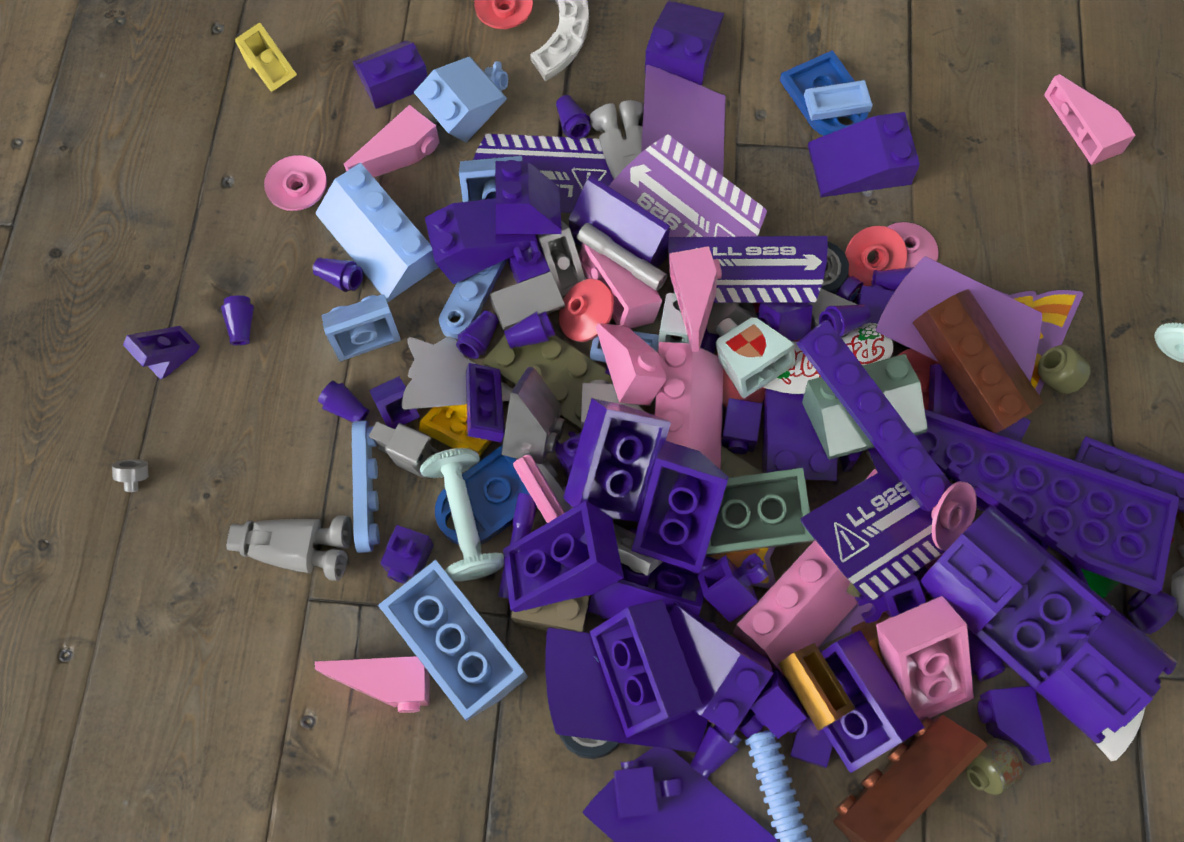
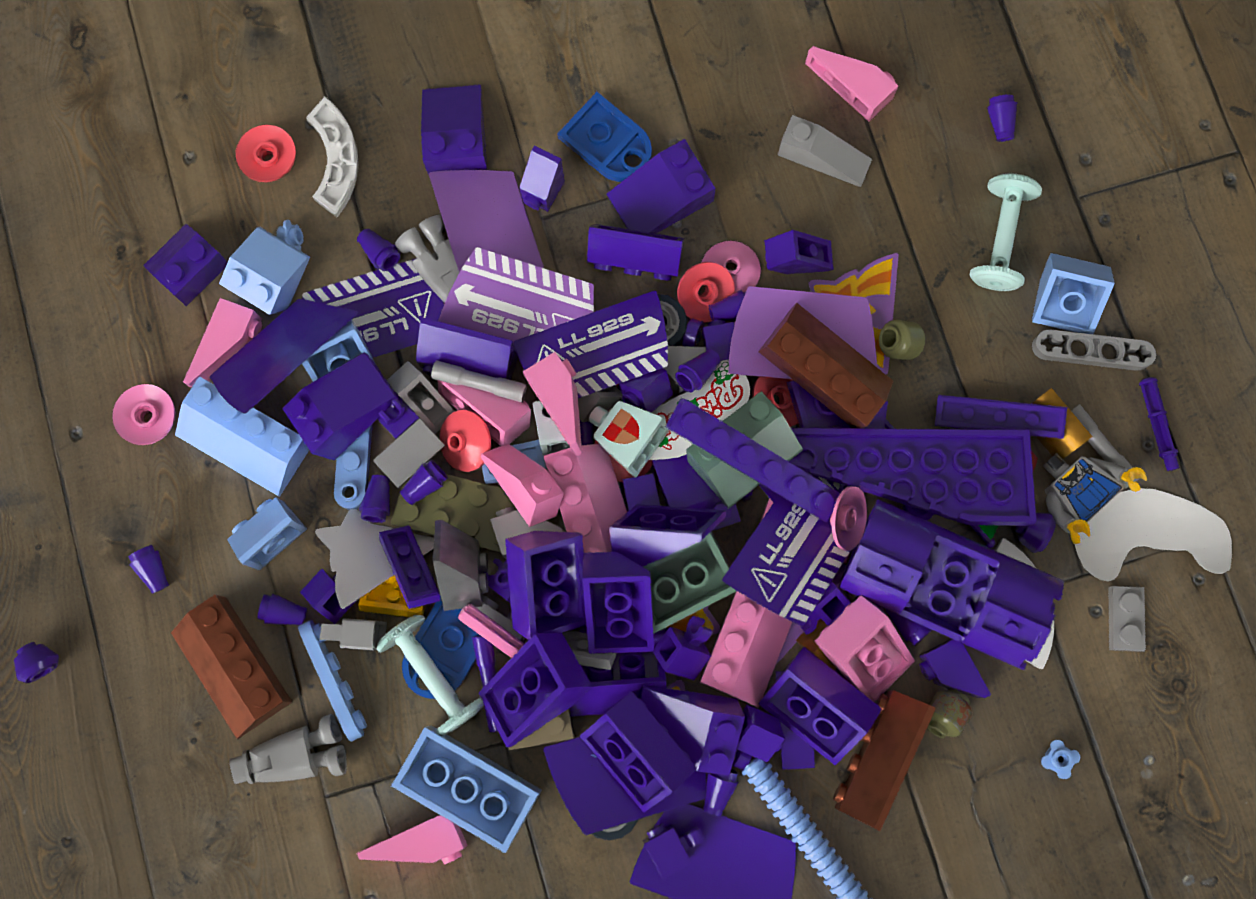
camera: 20 degrees left, 10 degrees up
light grey tile [112,459,149,492] -> none
dark purple slope [123,326,200,379] -> none
light yellow slope [235,22,297,93] -> none
dark purple cone [313,257,363,292] -> none
dark purple brick [380,525,434,584] -> none
dark purple slope [495,160,562,234] -> none
pearl gold brick [778,643,856,731] -> none
light blue tile [804,80,873,121] -> none
none -> dark purple cone [14,642,59,683]
none -> copper slope [171,594,292,739]
none -> dark purple sticker [210,299,359,414]
none -> slope [519,145,565,212]
none -> dark purple slope [587,224,685,281]
none -> dark purple slope [609,504,726,567]
none -> dark purple slope [764,230,834,274]
none -> light grey slope [778,115,872,187]

